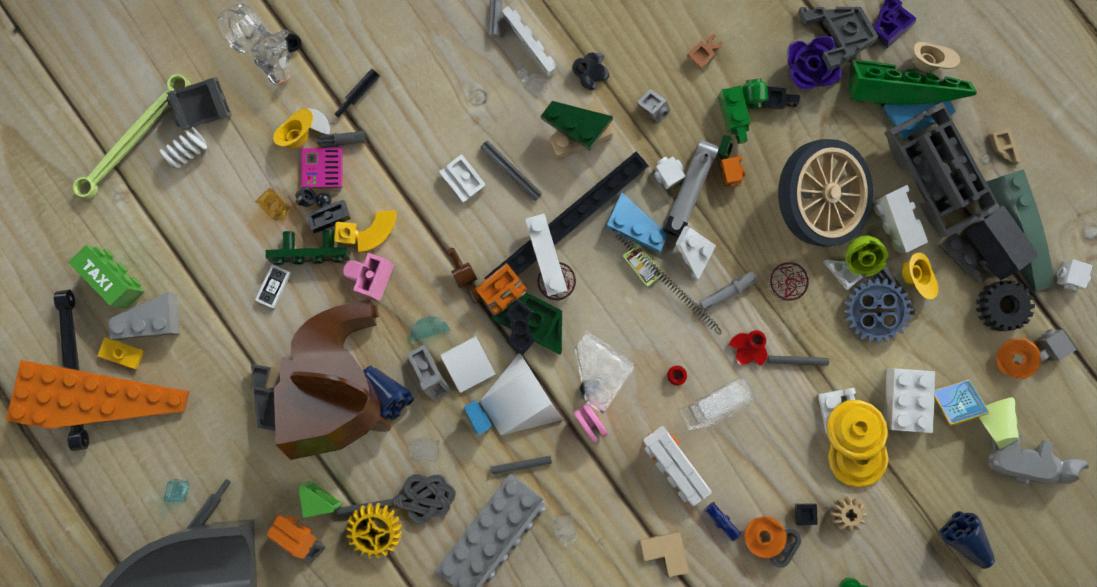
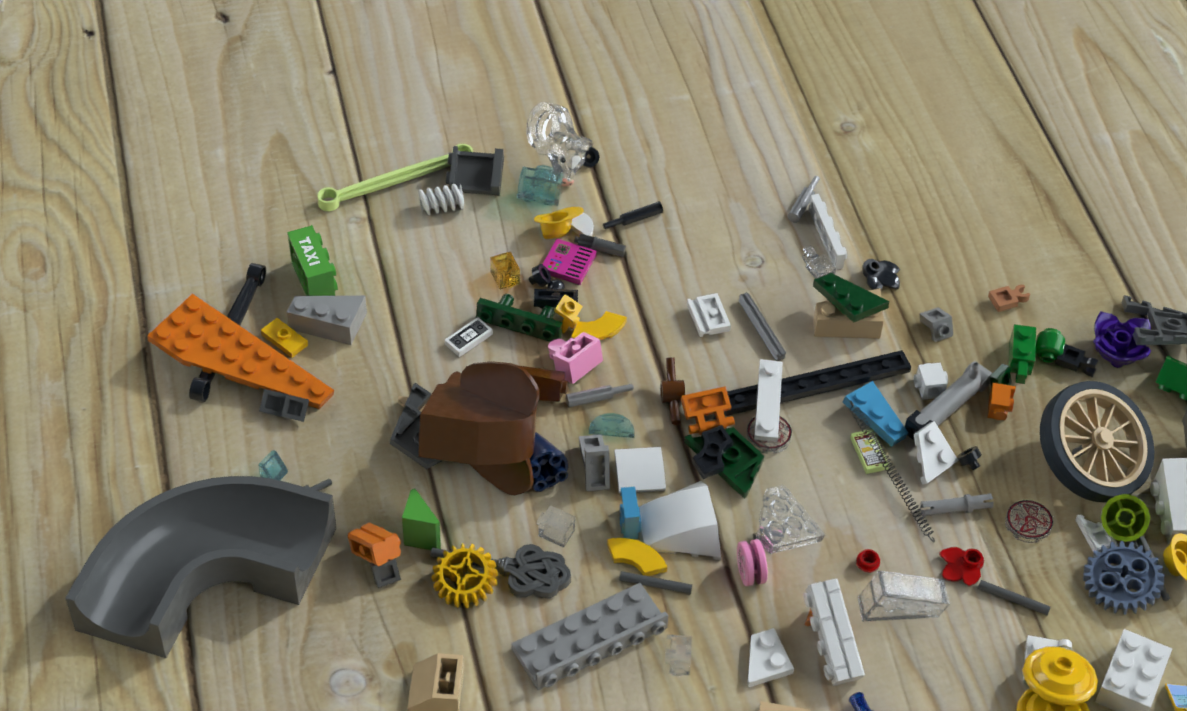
camera: 20 degrees right, 35 degrees down
none -> dark grey slope [259,389,309,422]
none -> clear light blue brick [517,165,564,206]
none -> light grey axle [565,384,634,408]
none -> yellow tile [607,538,668,576]
none -> white wing [747,628,794,688]
none -> black tile [957,446,982,470]

